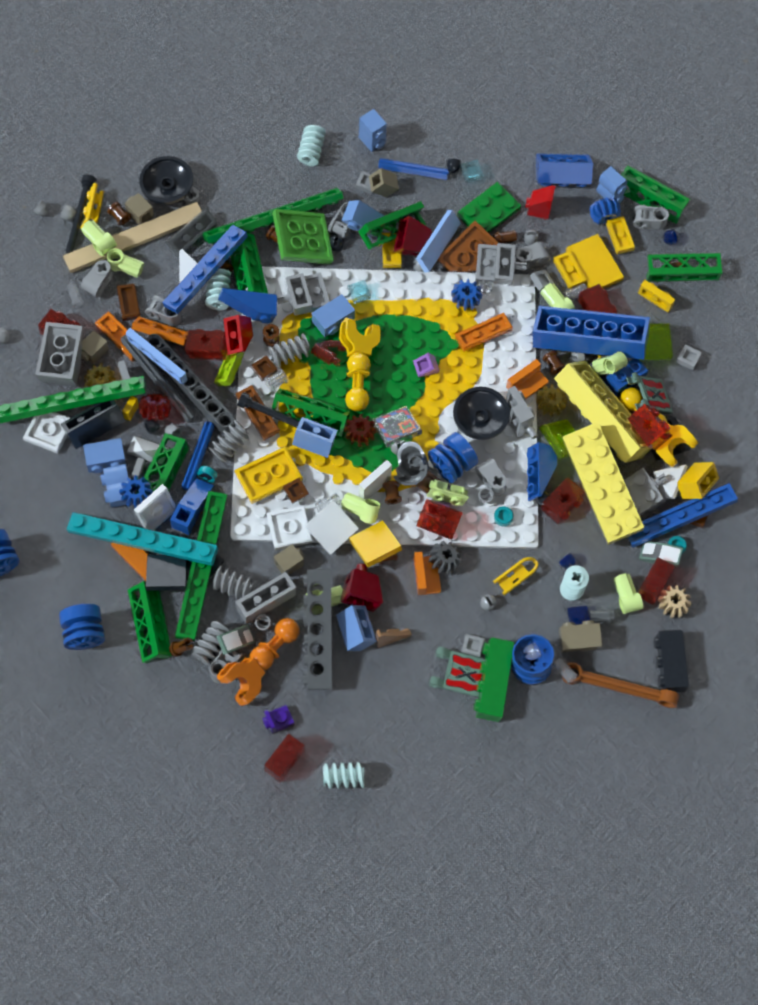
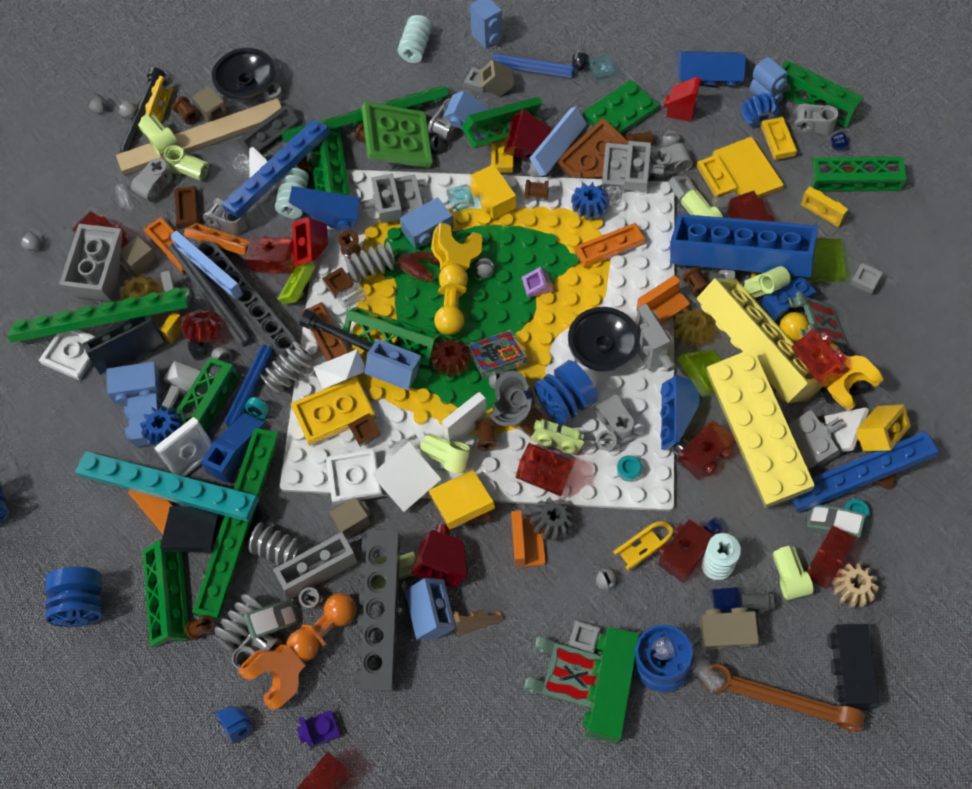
camera: 10 degrees right, 5 degrees down
none -> blue piece [215,706,252,744]
none -> clear hinge [232,154,249,174]
none -> white slope [313,349,365,389]
none -> yellow brick [469,164,516,220]
none -> light grey hinge [476,258,494,278]
none -> reddish brown bush [525,179,549,201]
none -> clear red brick [658,519,714,583]

